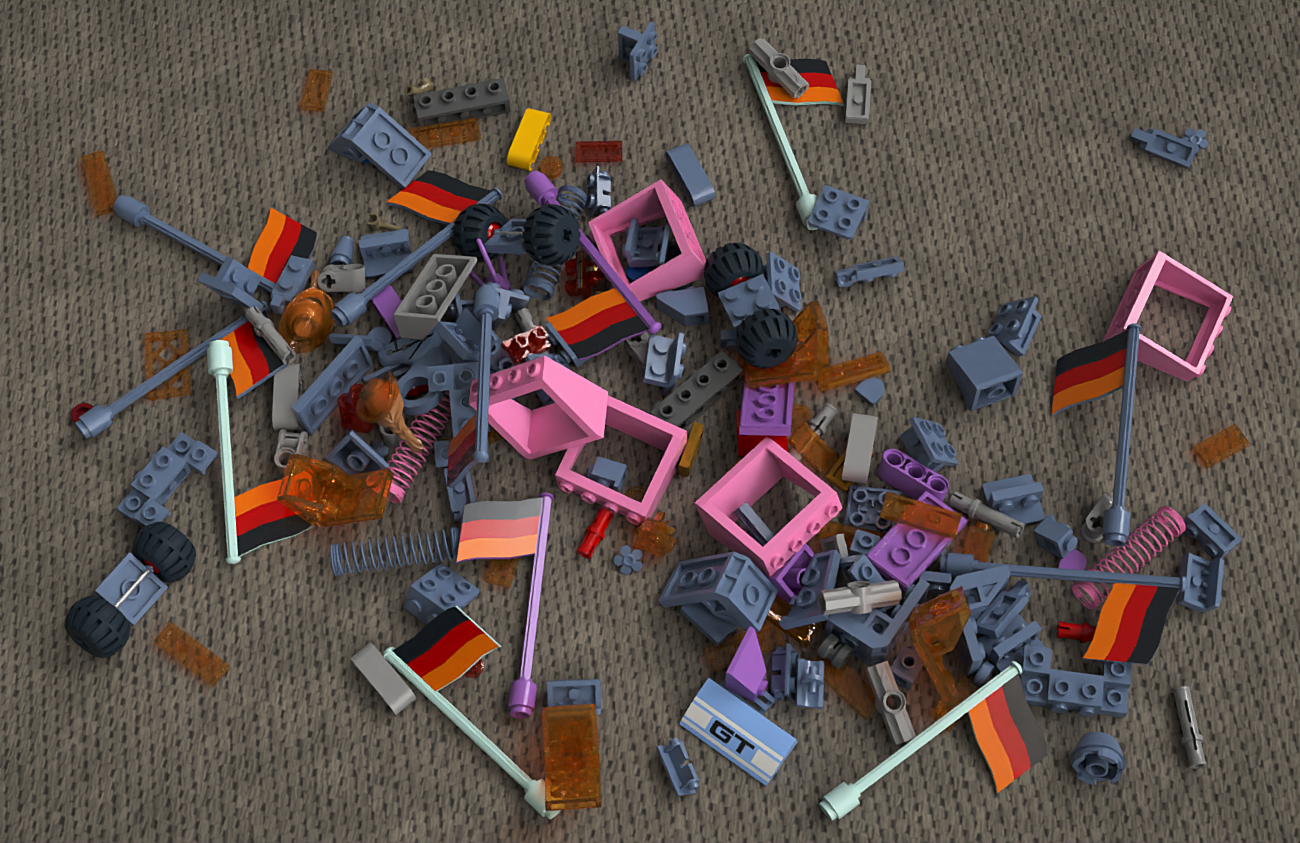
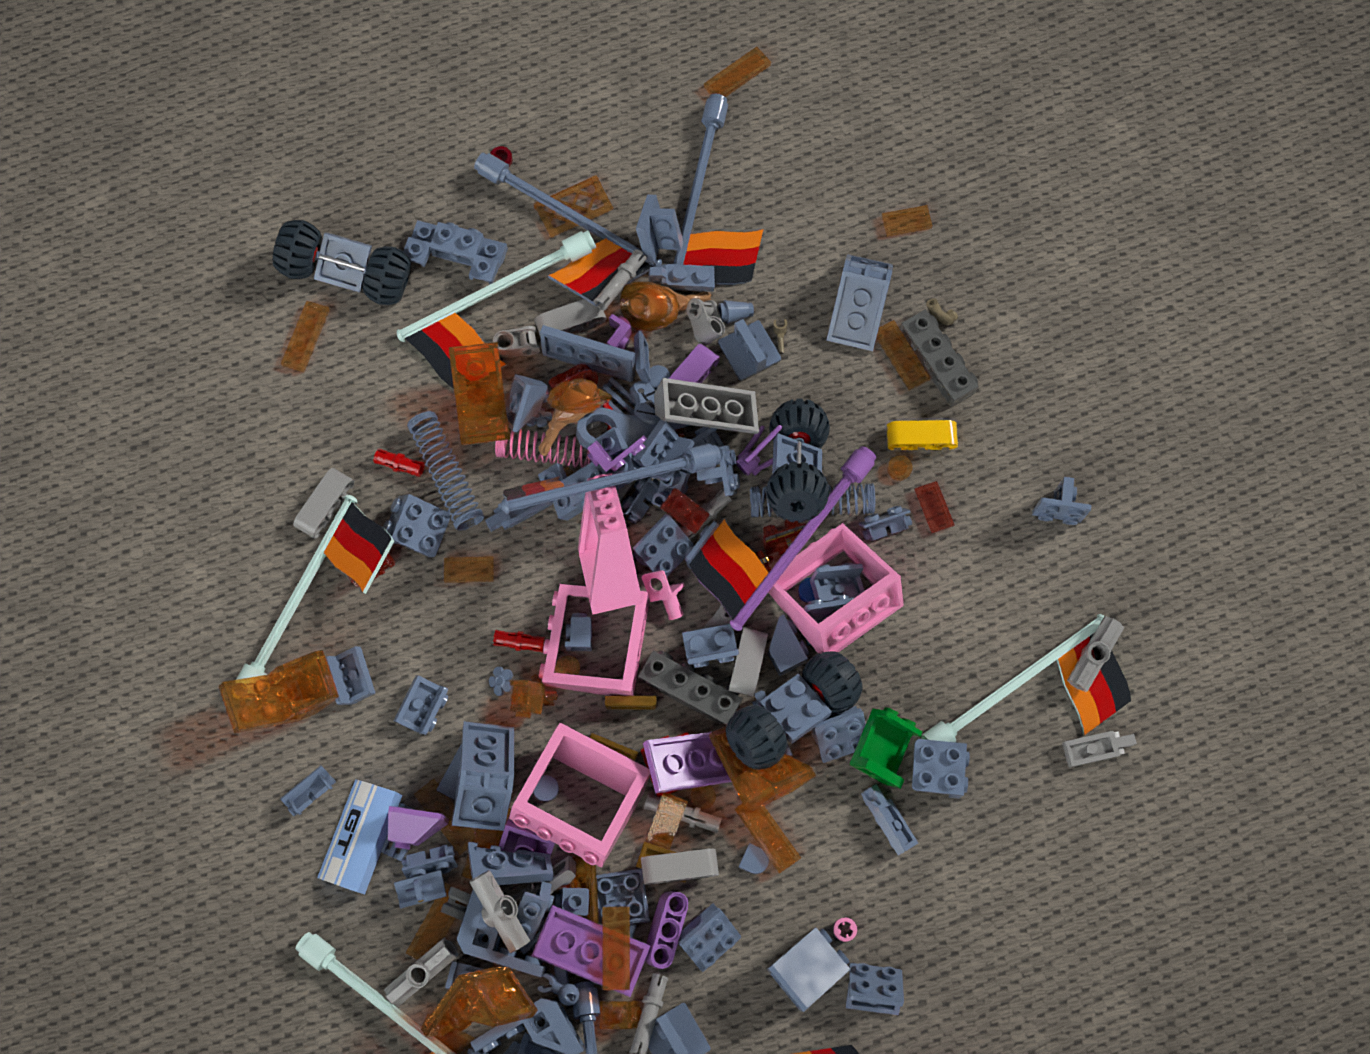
camera: 70 degrees right, 10 degrees up
flag [330,170,503,327] -> none
flag [456,492,554,719] -> none
sand blue beam [665,143,716,207] -> none
sand blue tile [733,503,774,547] -> none
none -> red pin [373,448,425,477]
none -> sand blue bracket [393,675,448,735]
none -> sand blue arm [538,973,579,1006]
none -> medium lavender bracket [587,435,647,472]
none -> medium lavender bracket [607,314,632,350]
none -> bright pink bracket [642,570,685,620]
none -> light grey beam [729,627,768,697]
none -> bright pink bush [833,917,857,942]
none -> green panel [849,707,923,789]

